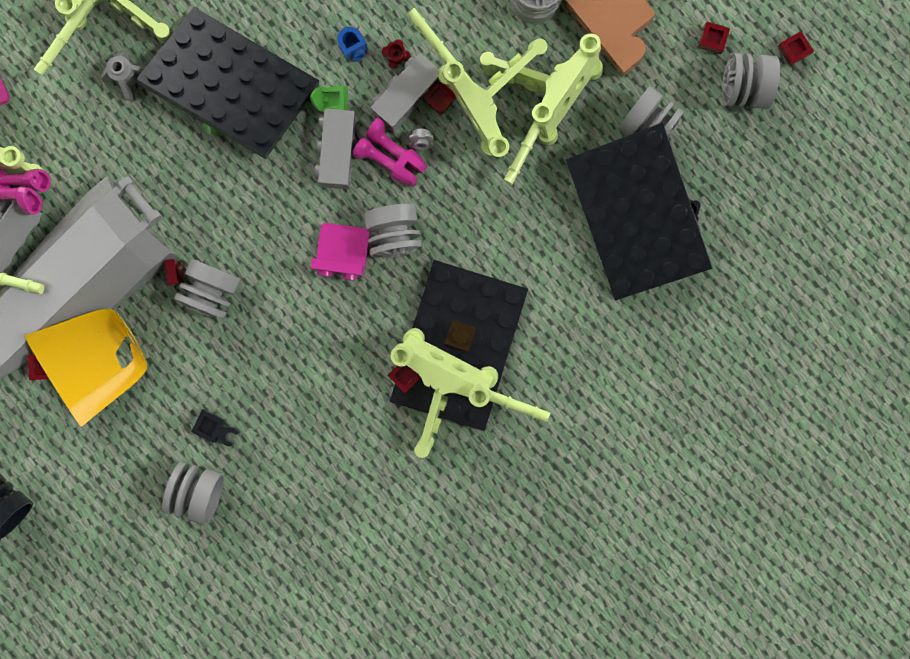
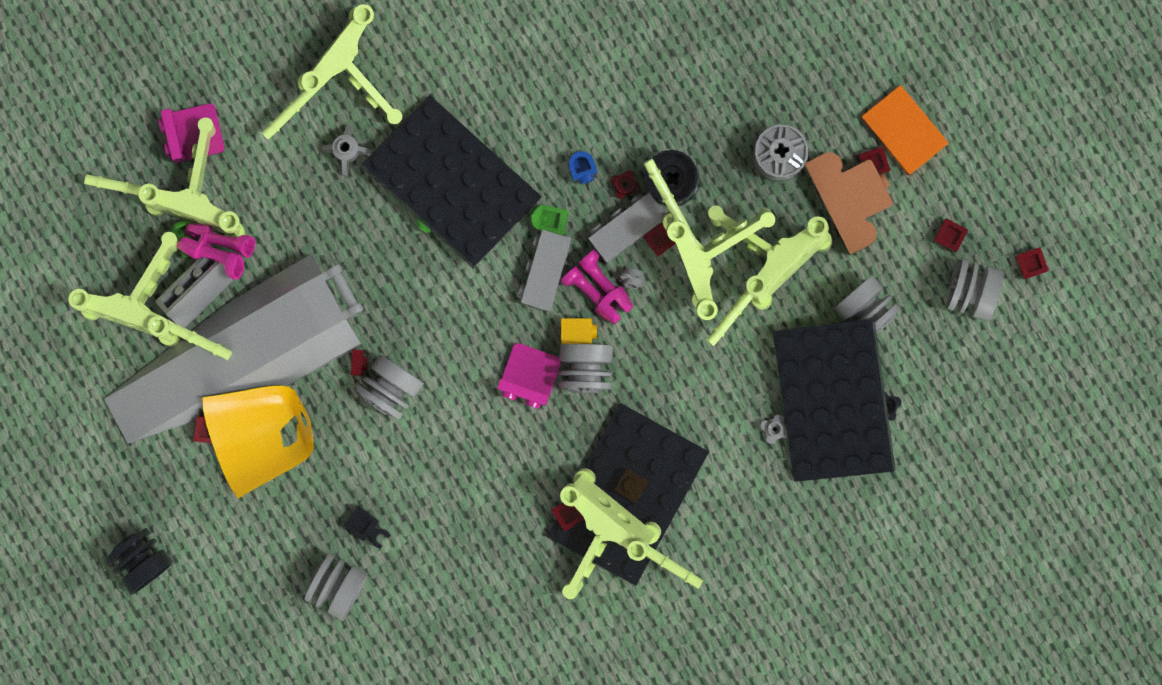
camera: 15 degrees right, 0 degrees up
none -> yellow brick [561,318,597,344]
none -> black wheel [645,150,700,206]
none -> light grey plate [760,415,788,444]

